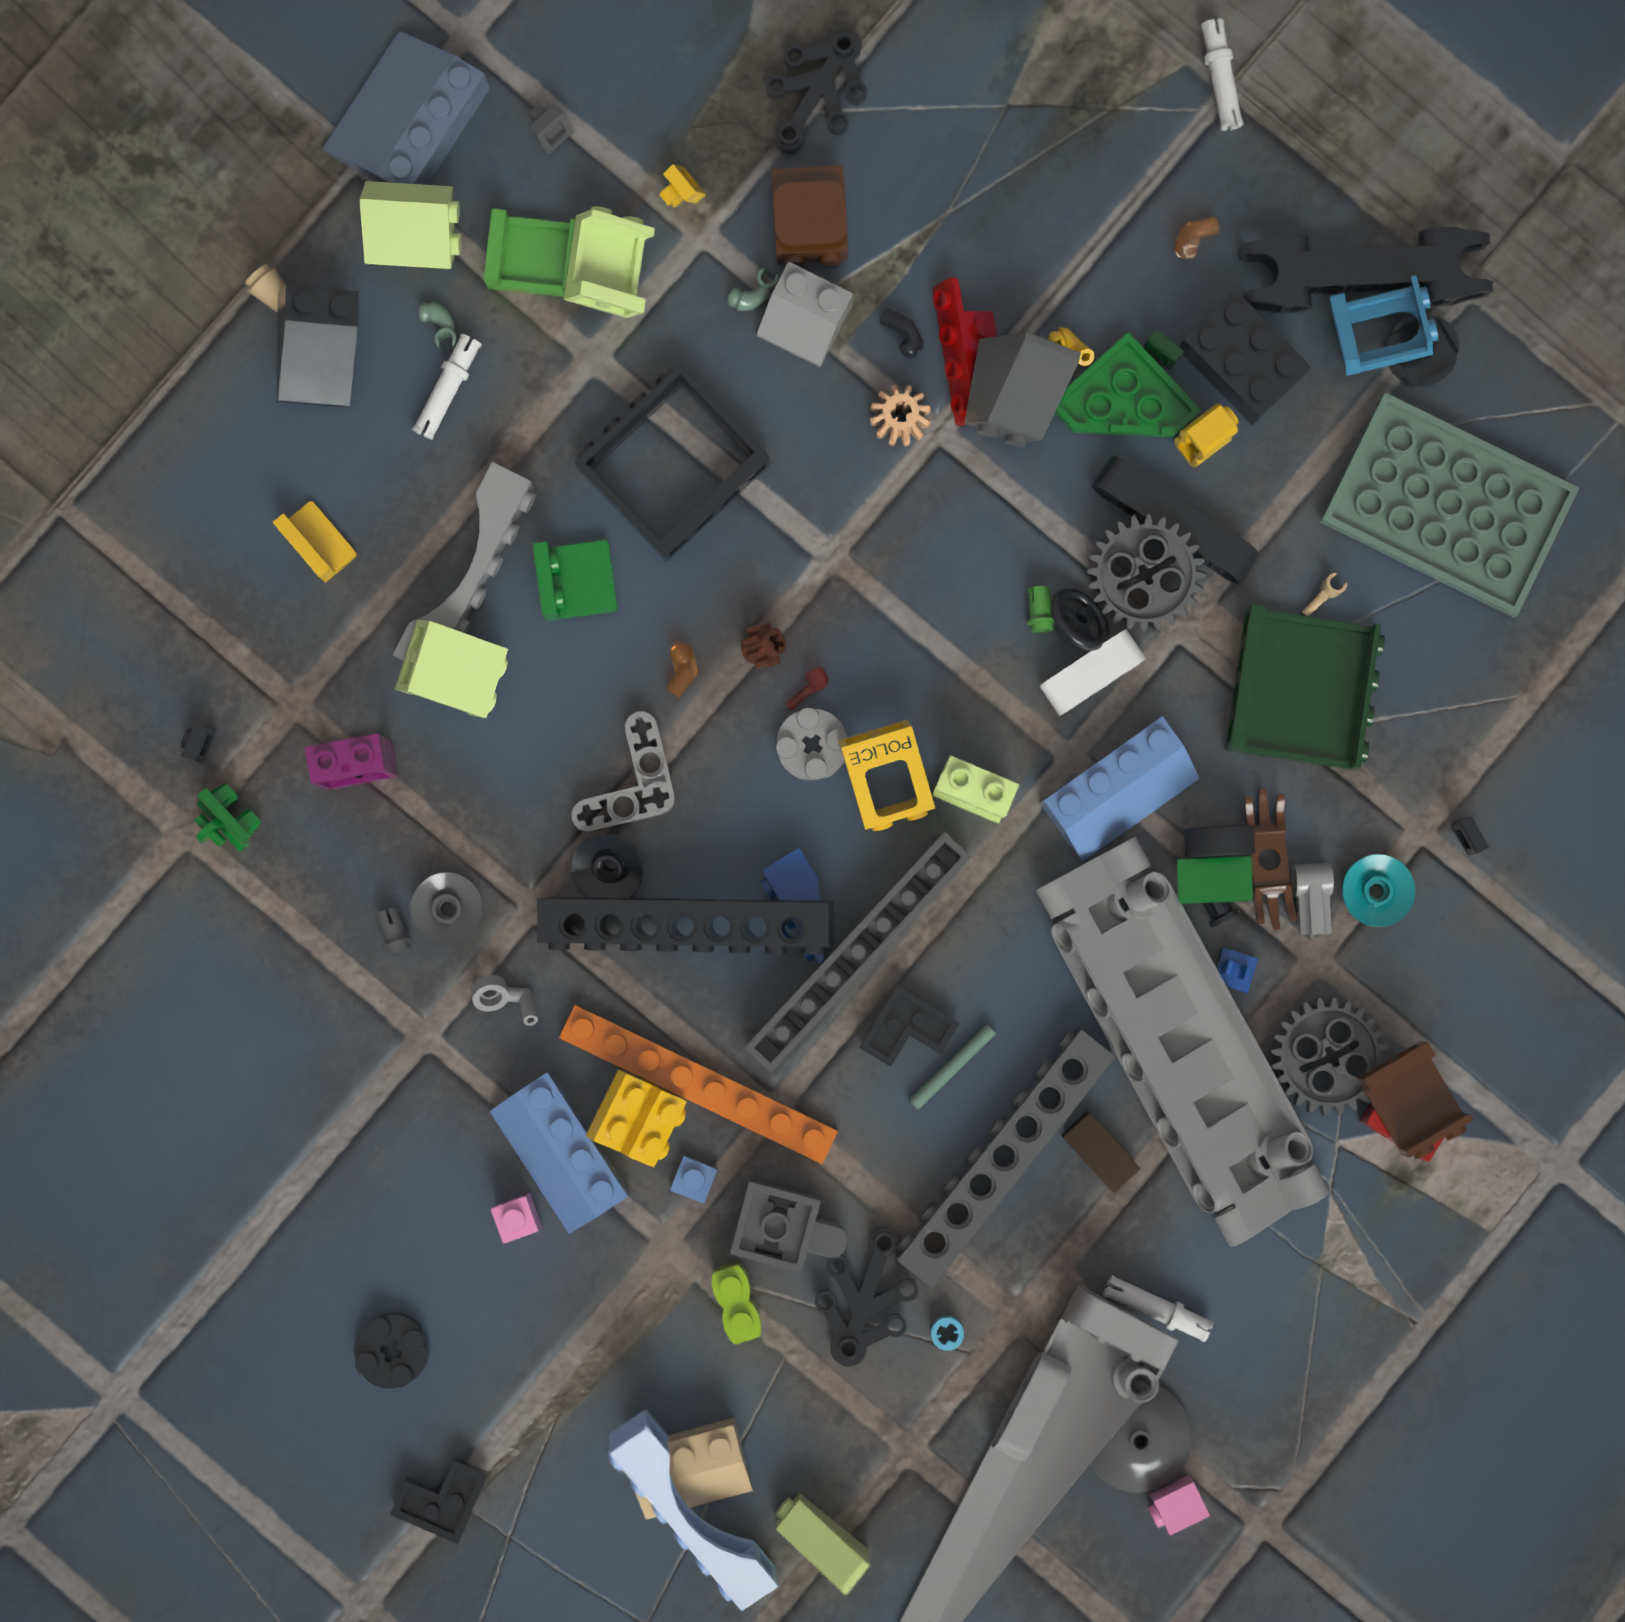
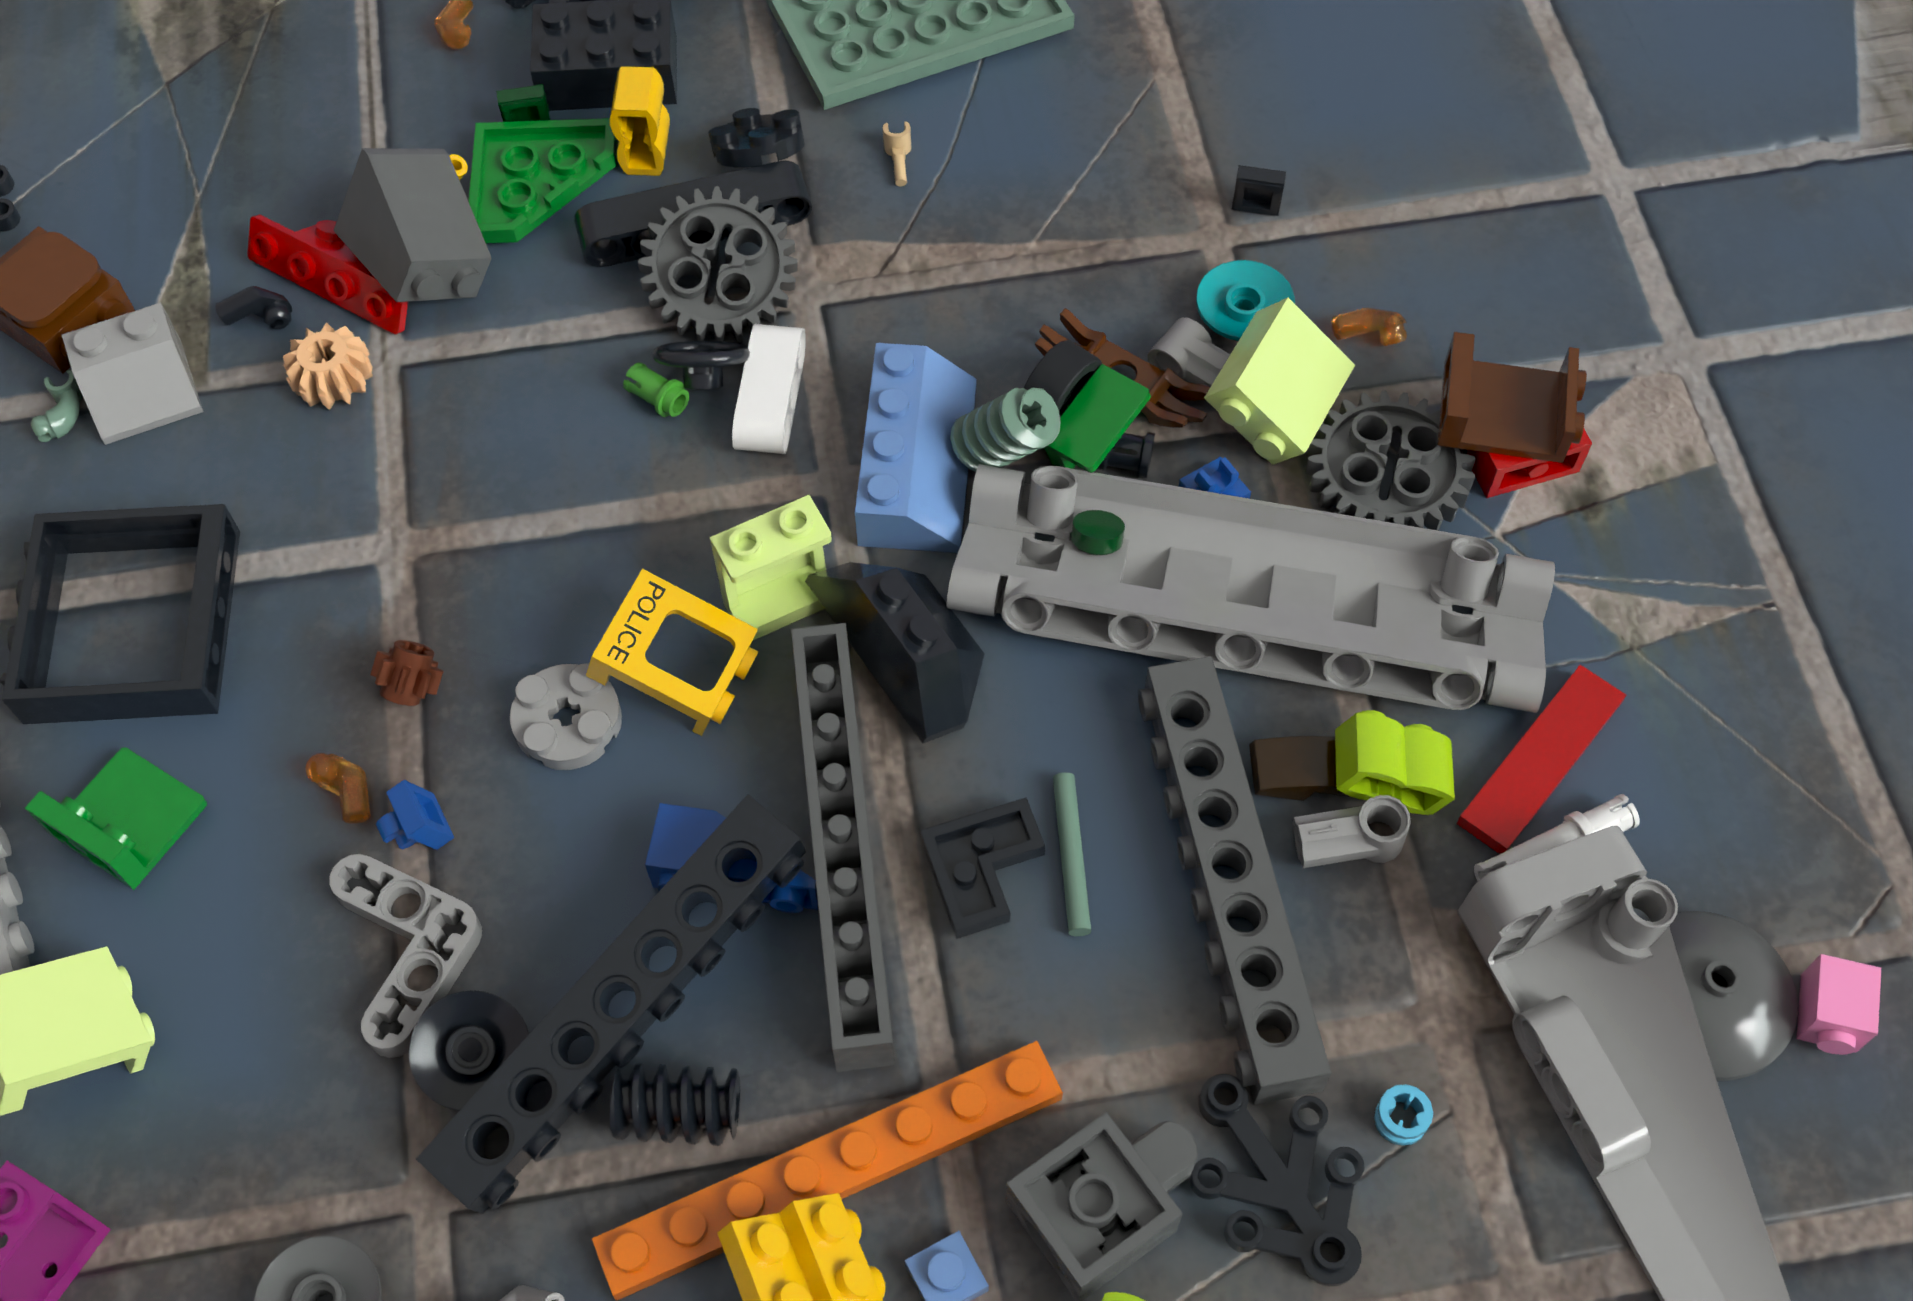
camera: 45 degrees left, 25 degrees down
clear red hand [786,667,829,710] -> none
dark green panel [1225,604,1385,771] -> none
none -> blue tile [375,780,455,850]
none -> black piece [610,1063,740,1146]
none -> black plate [709,108,805,168]
none -> black wedge [805,562,985,744]
none -> sand green piece [950,387,1061,472]
none -> dark green tile [1071,510,1125,555]
none -> yellowish green brick [1204,298,1355,465]
none -> light grey piece [1292,795,1410,868]
none -> clear orange arm [1332,307,1407,346]
none -> lime brick [1335,710,1455,815]
none -> red tile [1456,664,1627,854]

